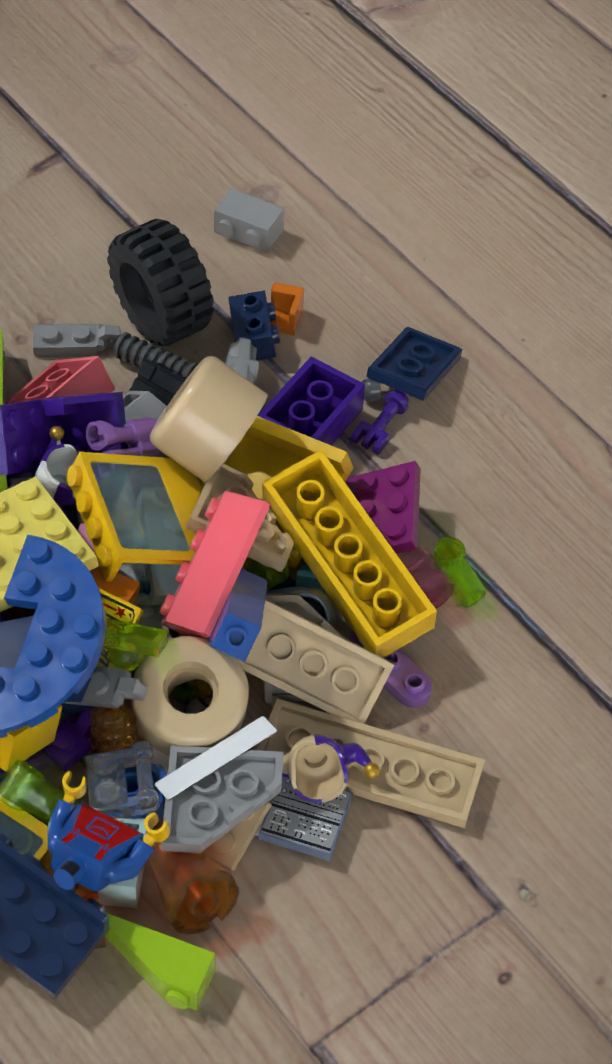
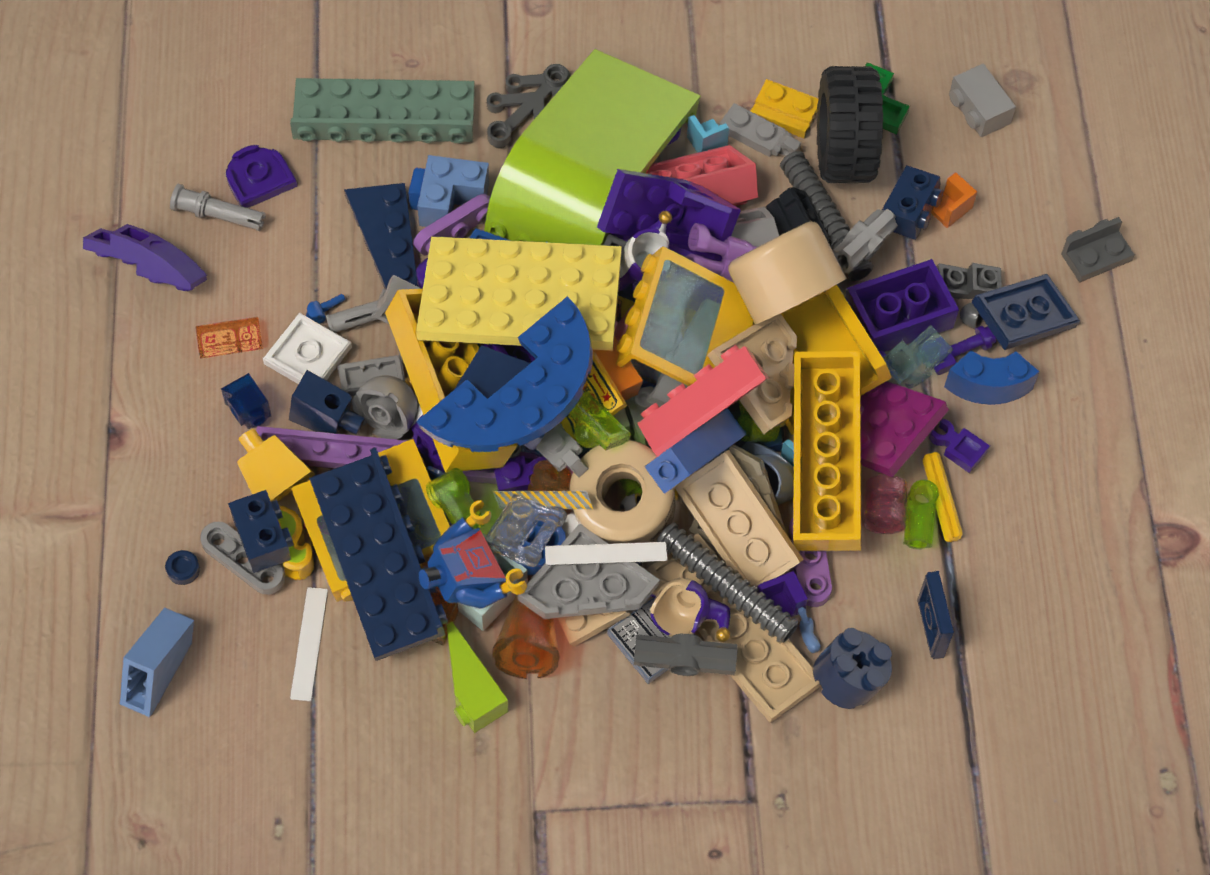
camera: 35 degrees right, 10 degrees up
none -> sticker [493,491,593,509]
none -> dark grey piece [633,634,738,676]
none -> dark grey piece [657,522,798,644]
none -> medium azure panel [687,115,729,153]
none -> yellow plate [750,79,818,138]
none -> dark purple panel [757,571,808,618]
none -> medium blue piece [798,607,821,653]
none -> dark blue brick [813,628,892,709]
none -> clear light blue brick [883,325,953,389]
none -> dark blue tile [917,571,954,659]
none -> yellow axle [923,452,963,542]
none -> dark purple plate [929,419,990,473]
none -> dark grey slope [936,263,1002,299]
none -> blue brick [944,350,1040,405]
none -> dark grey bracket [1061,217,1135,283]

